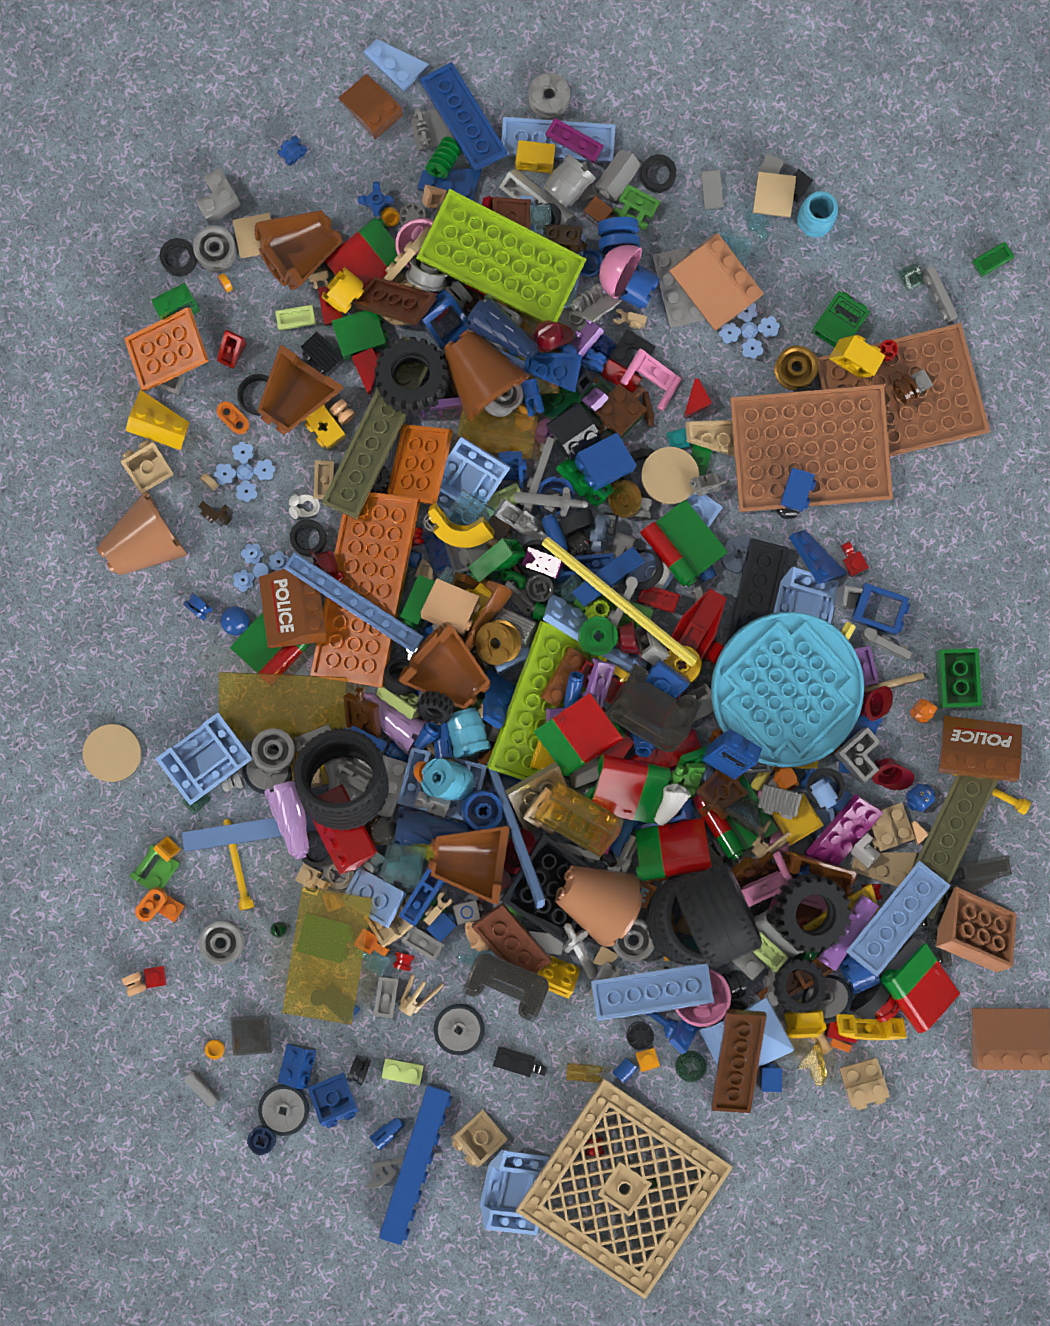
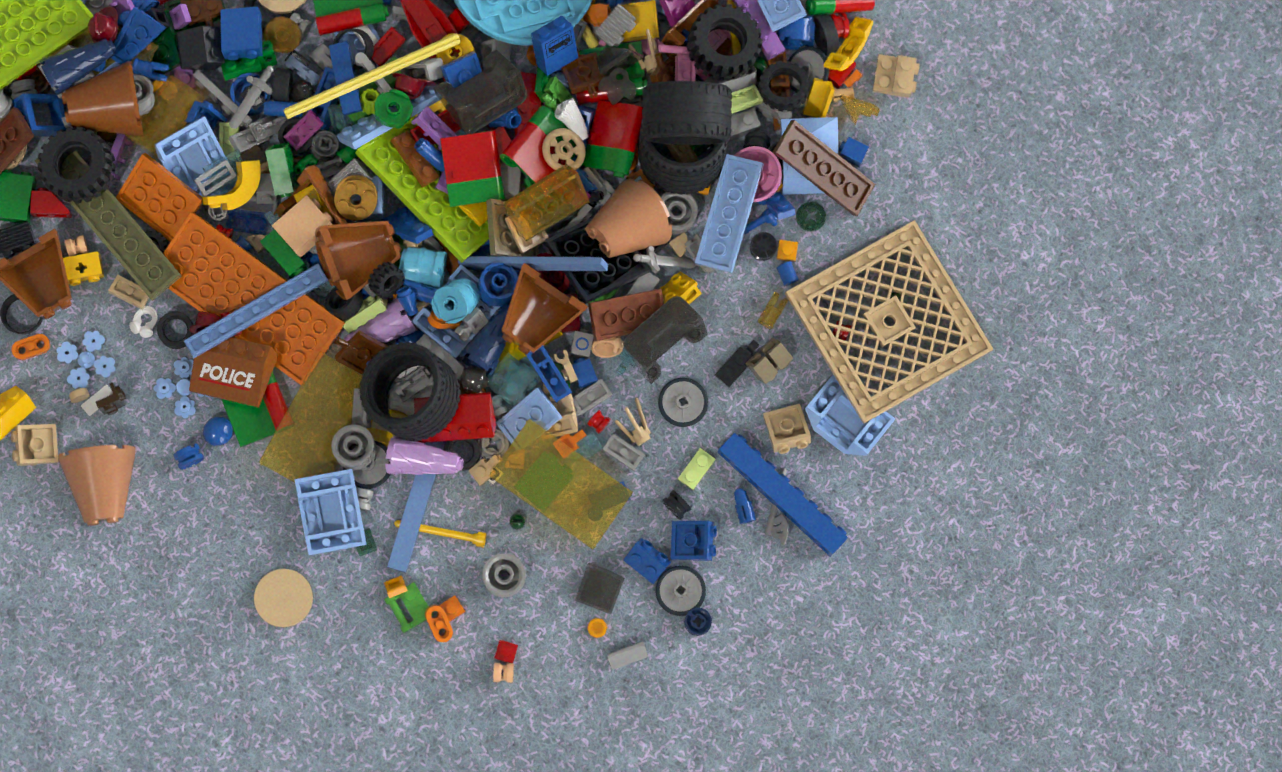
camera: 70 degrees left, 5 degrees down
none -> white sticker [81,385,113,416]
none -> light grey tile [193,159,237,197]
none -> tan plate [542,128,586,173]
none -> clear smoke plate [598,68,636,105]
none -> dark tan piece [745,338,793,384]

